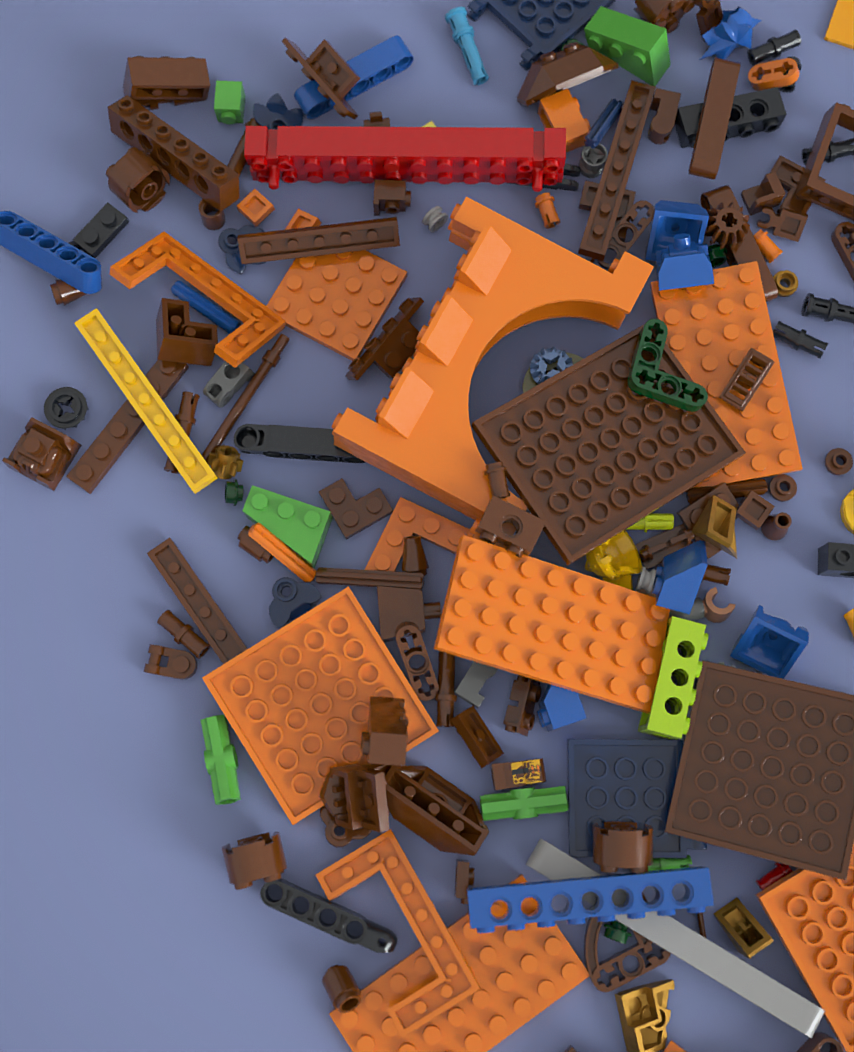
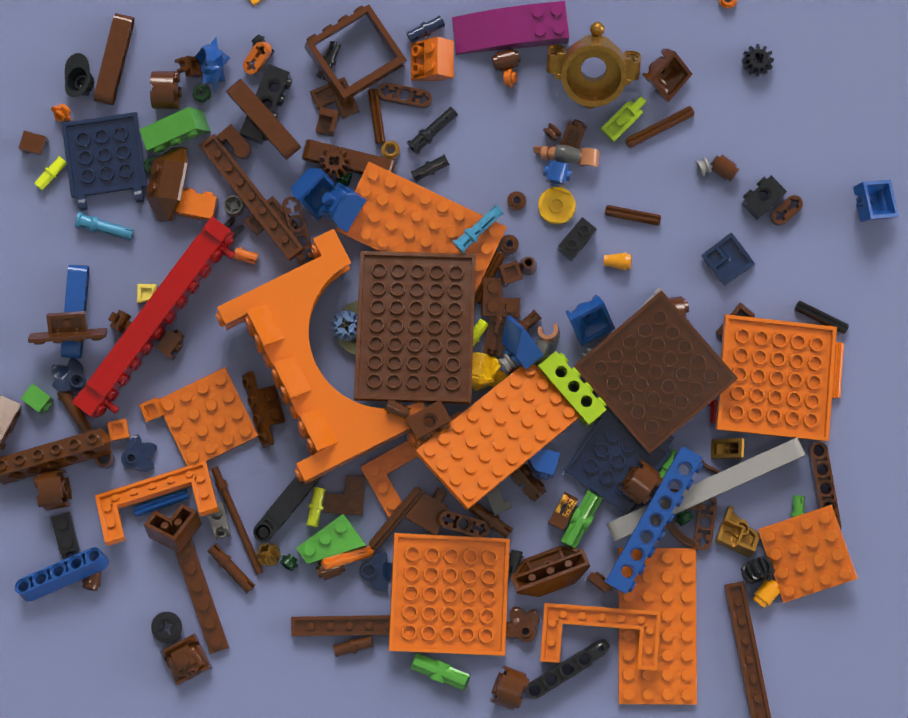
camera: 55 degrees left, 5 degrees up
yellow plate [74,308,218,494] -> none
reddish brown plate [143,644,198,679] -> none
reddish brown plate [237,217,400,264] -> none
reddish brown piece [320,764,392,833] -> none
reddish brown brick [322,965,361,1013] -> none
reddish brown wedge [361,697,408,766] -> none
reddish brown cone [402,536,429,576] -> none
light grey bush [422,206,448,232] -> none
reddish brown plate [451,706,504,768] -> none
dark blue axle [584,98,623,149] -> none
dark green beam [627,319,708,412] -> none
pearl gold slope [691,495,737,559] -> none
reddish brown slope [719,348,775,412] -> none
black pin [747,29,801,66] -> none
orange pin [753,229,783,263] -> none
reddish brown plate [757,206,808,242] -> none
none -> dark green plate [193,85,211,103]
none -> neon yellow pin [306,487,326,527]
none -> reddish brown axle [368,88,386,144]
none -> dark azure pin [452,205,504,254]
none -> black pin [508,550,524,574]

